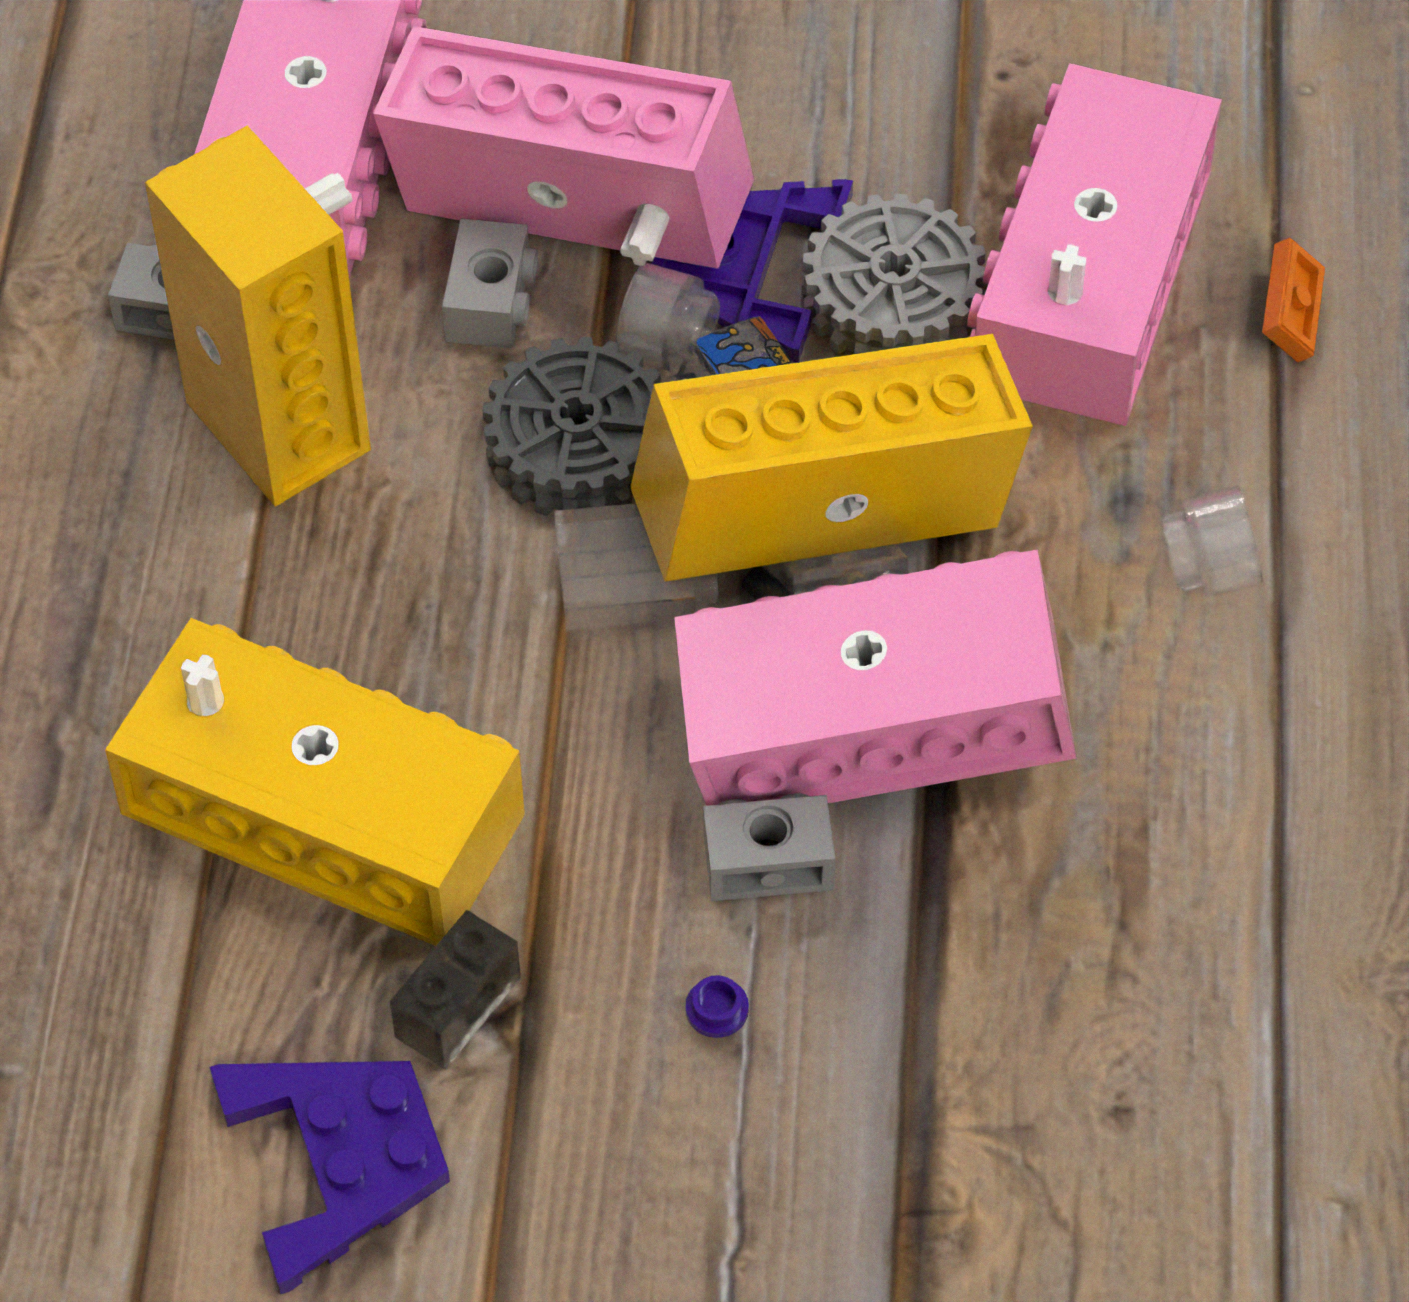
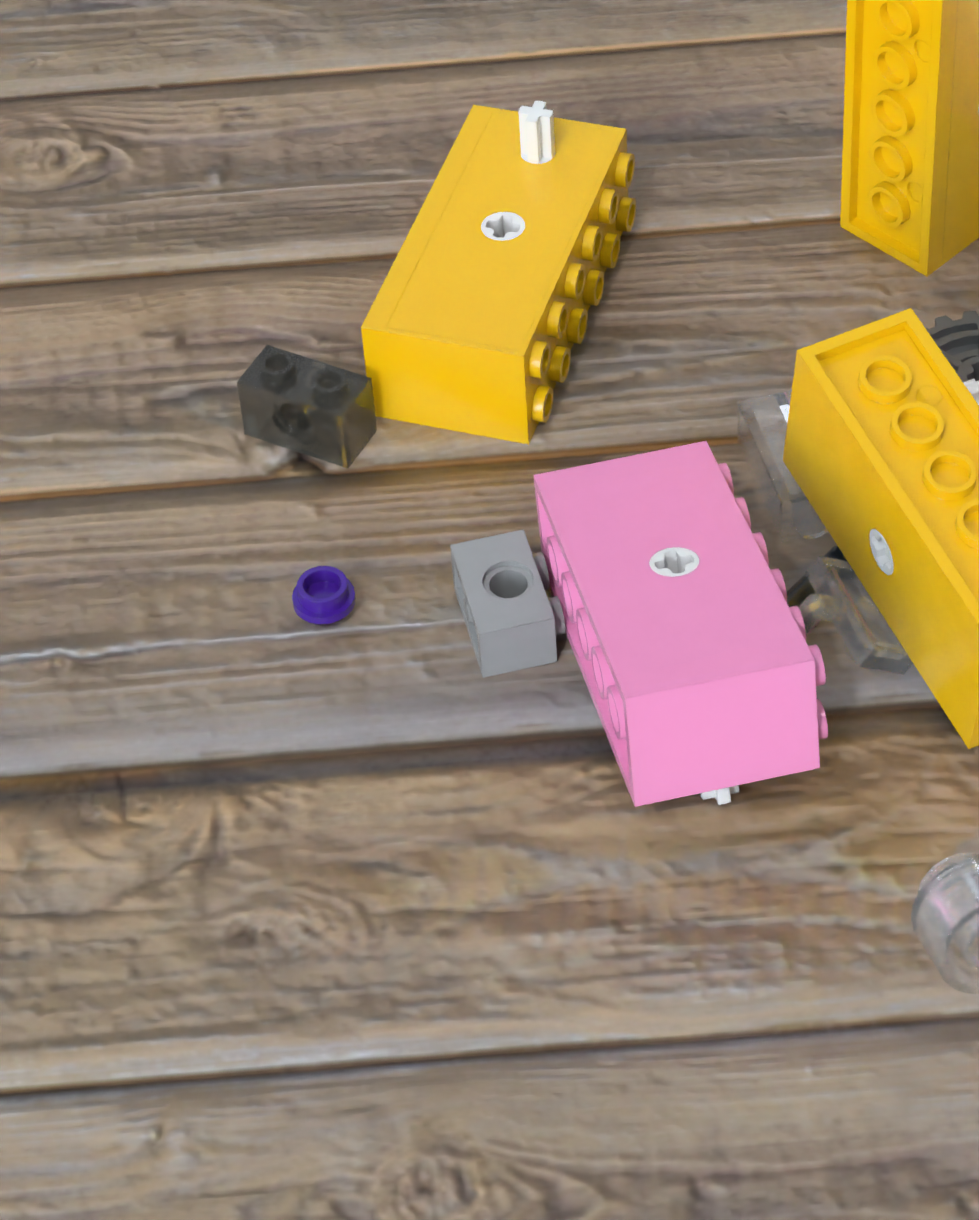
camera: 85 degrees right, 10 degrees down
dark purple wing [209,1061,450,1294] -> none

